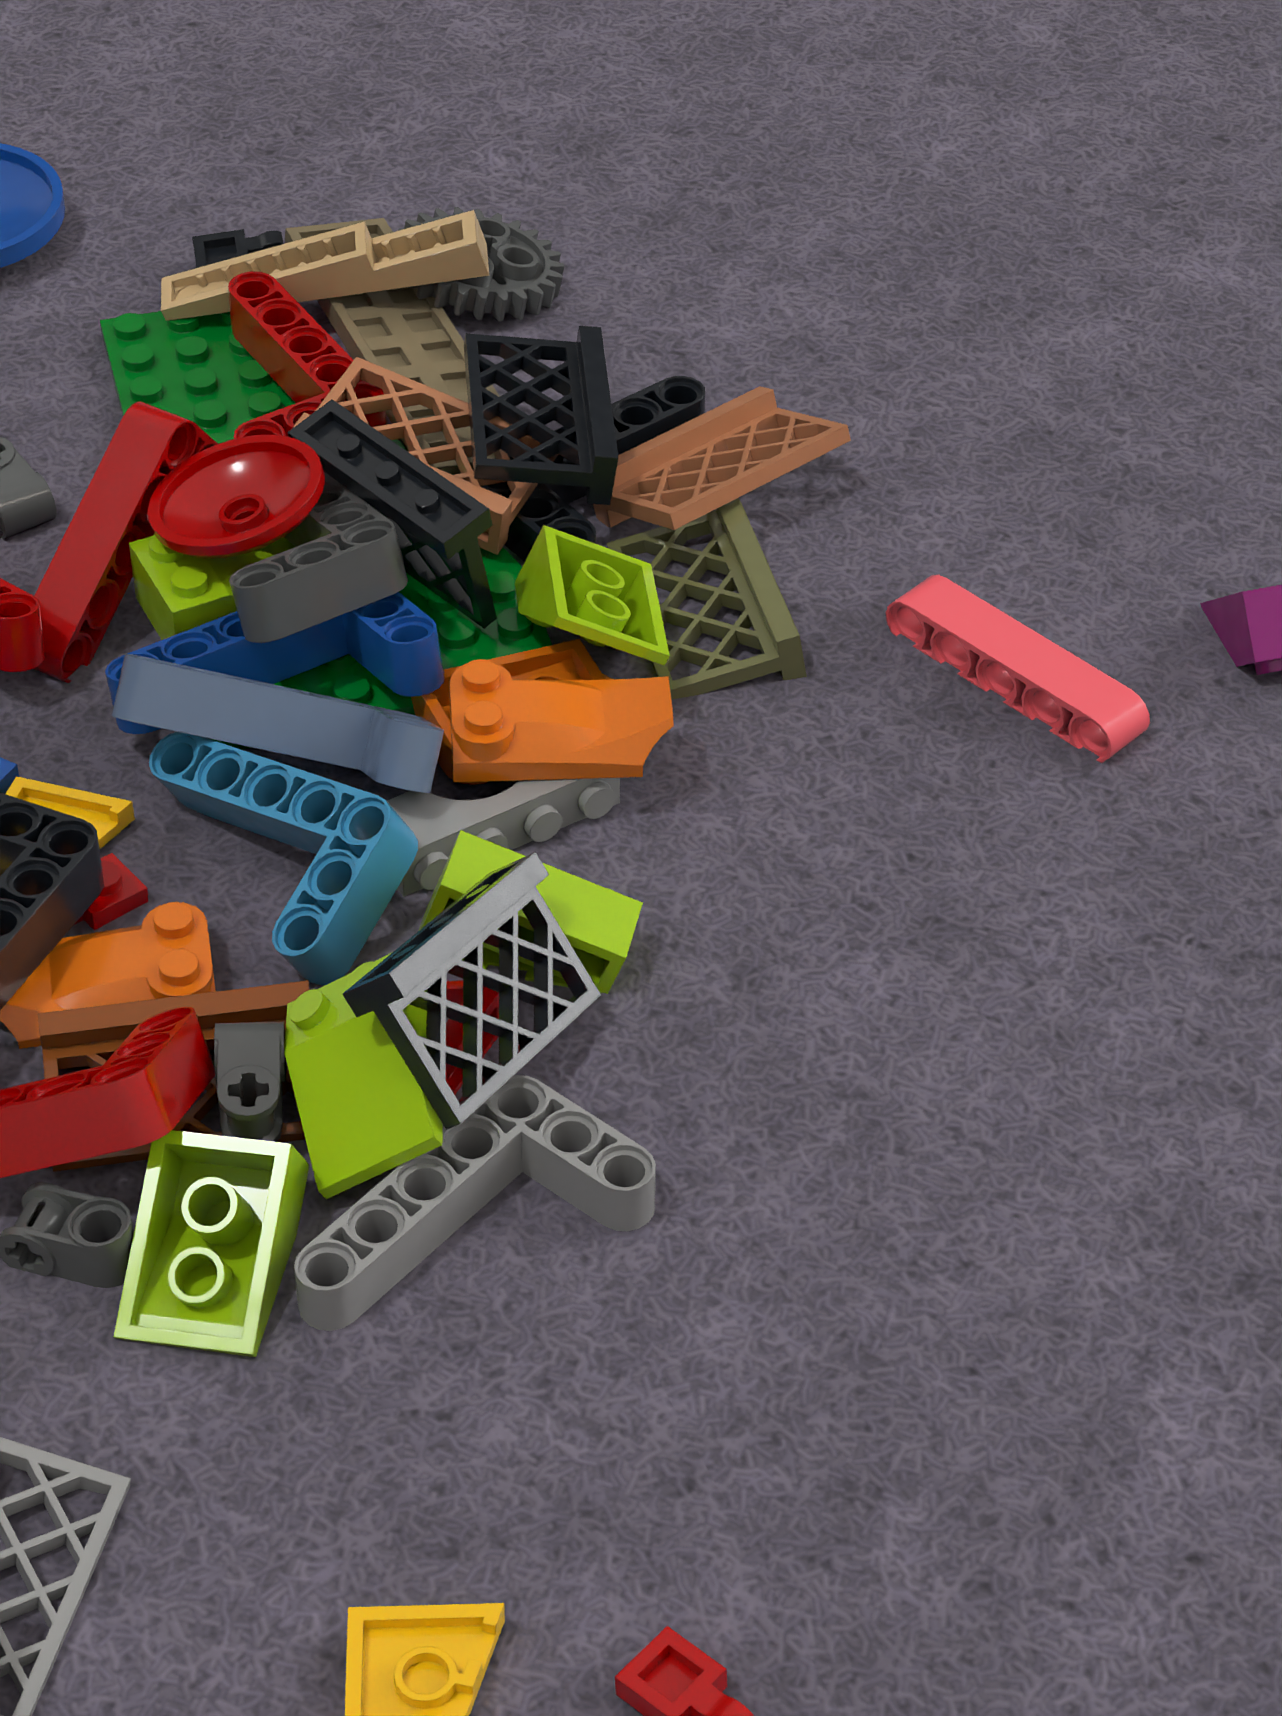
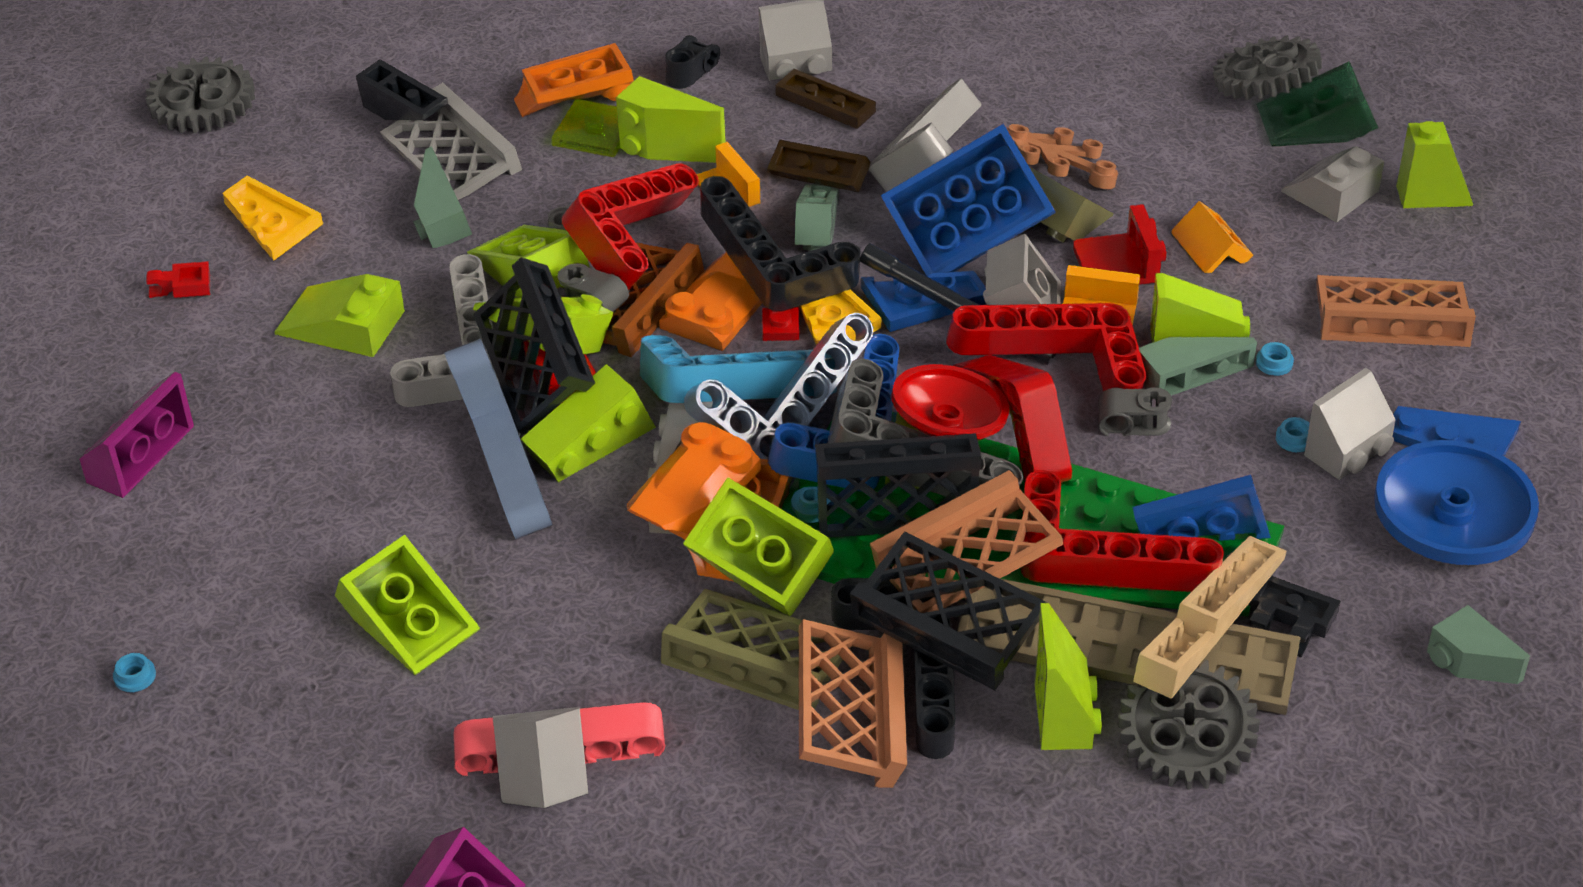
camera: 130 degrees right, 0 degrees up
none -> magenta slope [79,372,194,498]
none -> lime slope [275,274,405,357]
none -> lime slope [335,535,480,675]
none -> sand green slope [413,146,472,248]
none -> sand blue beam [444,338,553,540]
none -> light grey slope [493,707,588,808]
none -> dark azure plate [791,487,830,523]
none -> lime slope [1034,603,1102,750]
none -> blue wing [1133,475,1271,541]
none -> sand green slope [1427,605,1530,684]

